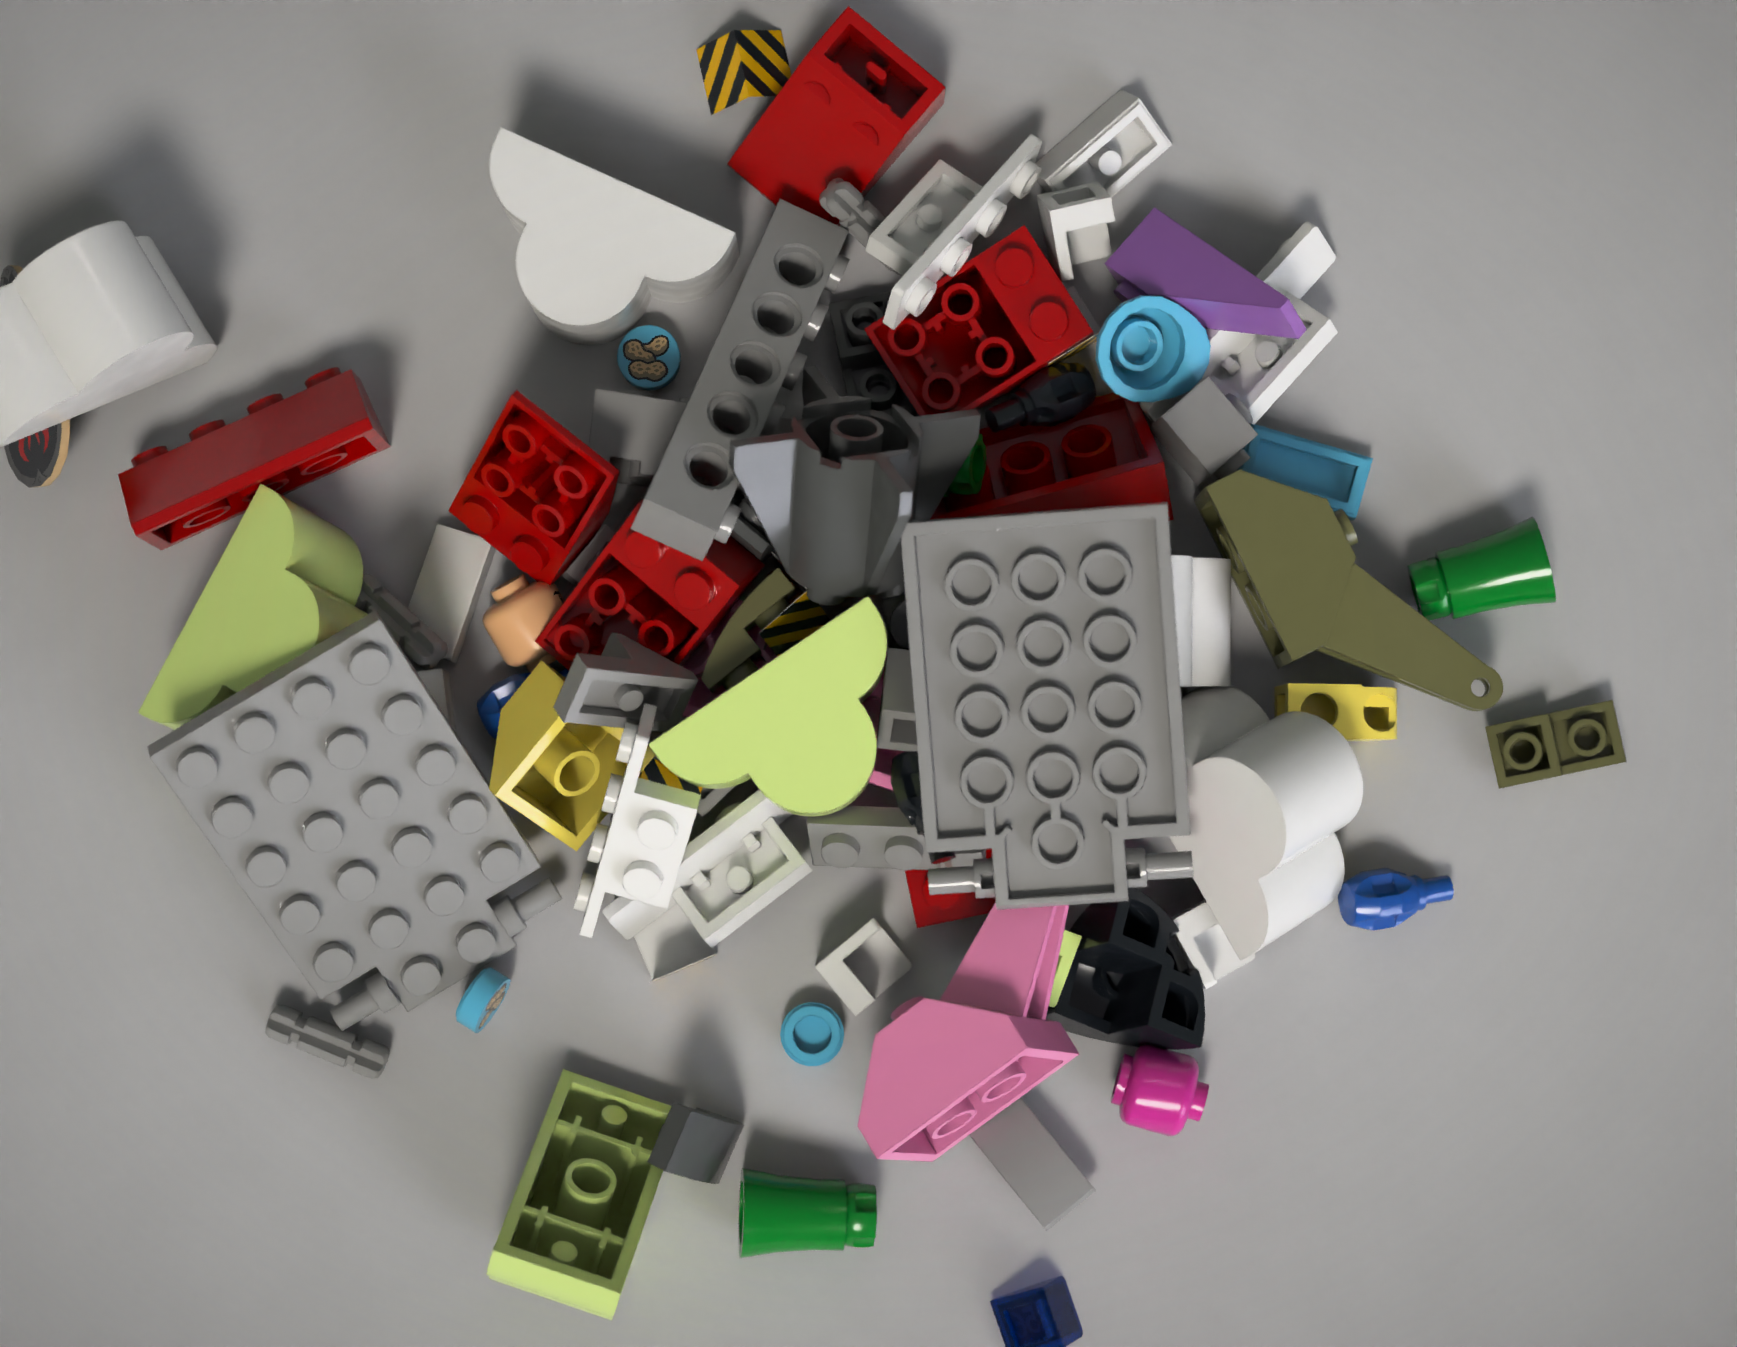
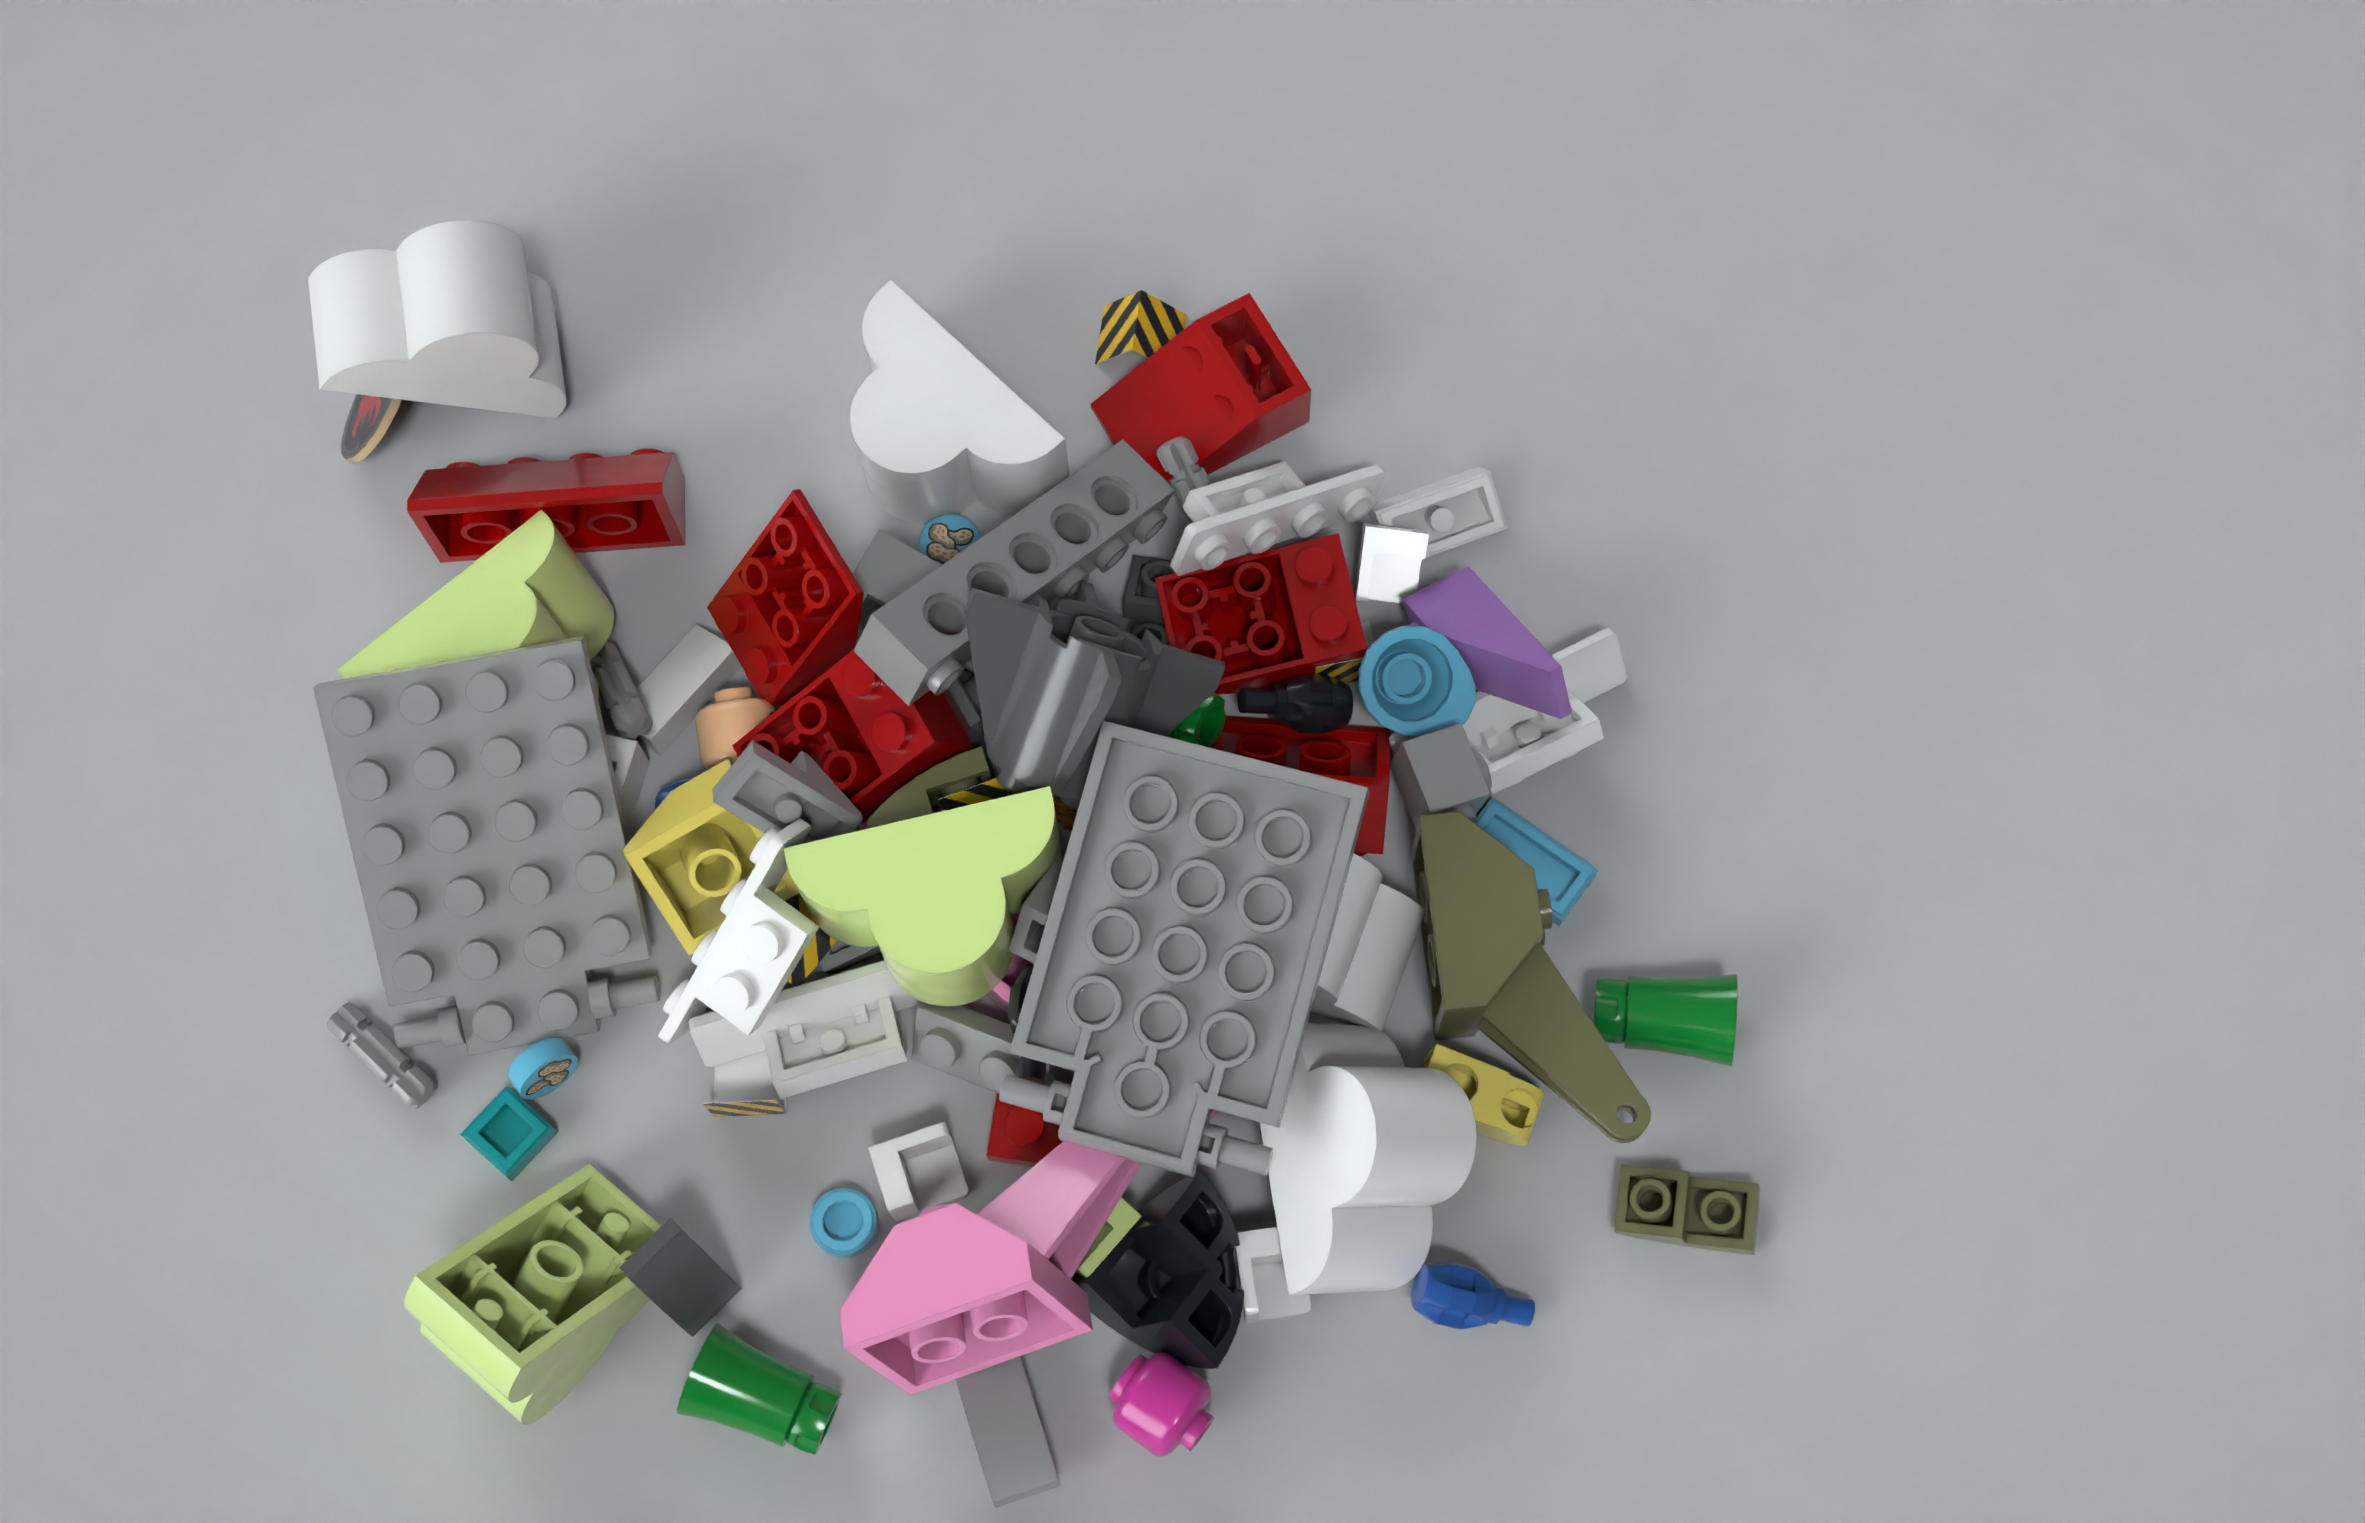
camera: 25 degrees right, 15 degrees down
none -> teal tile [460,1085,558,1181]

